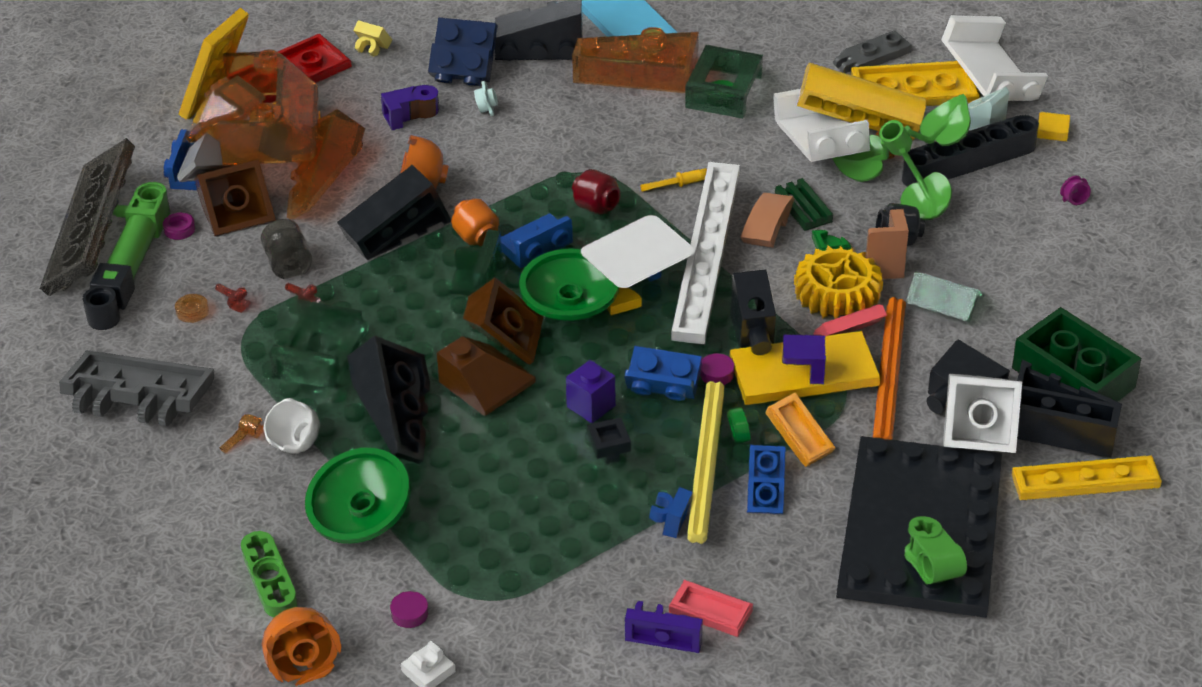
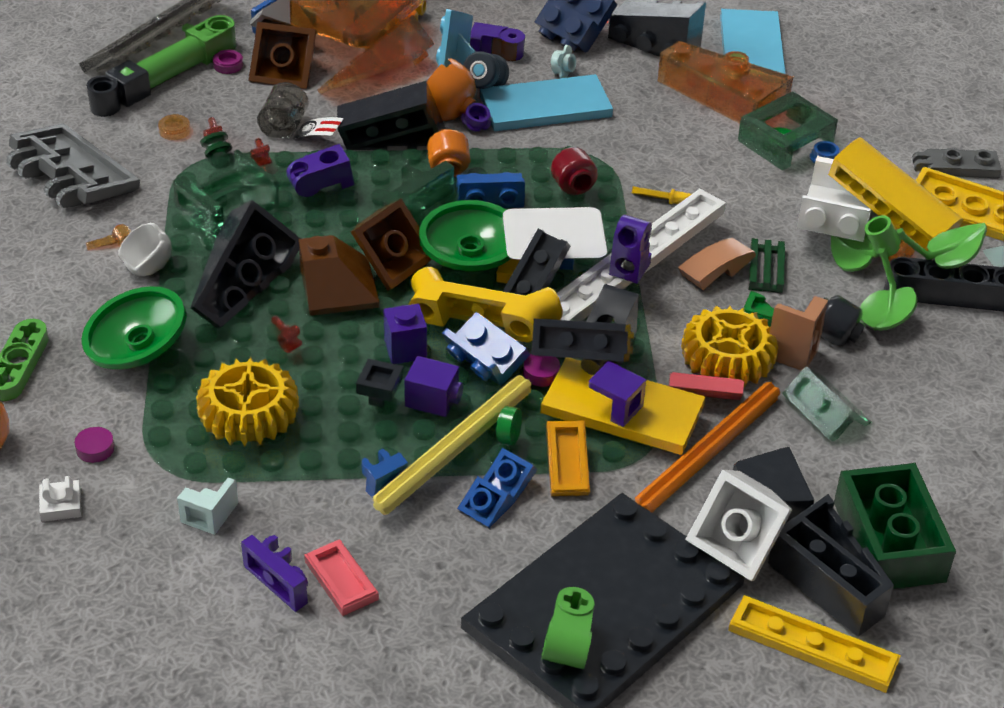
camera: 30 degrees right, 0 degrees up
none -> light aqua panel [177,478,239,535]
none -> yellow gear [196,357,299,446]
none -> dark green bush [200,131,233,158]
none -> clear red hand [271,316,303,353]
none -> dark purple leg [286,144,355,197]
none -> sticker [293,117,343,140]
none -> dark purple brick [404,356,464,417]
none -> yellow plate [409,267,563,342]
none -> medium azure plate [436,9,509,89]
none -> dark purple plate [461,103,491,132]
none -> medium azure tile [480,74,613,131]
none -> black hinge [503,228,571,296]
none -> black hinge [532,319,634,362]
none -> dark purple leg [609,214,652,284]
none -> blue plate [809,141,839,163]

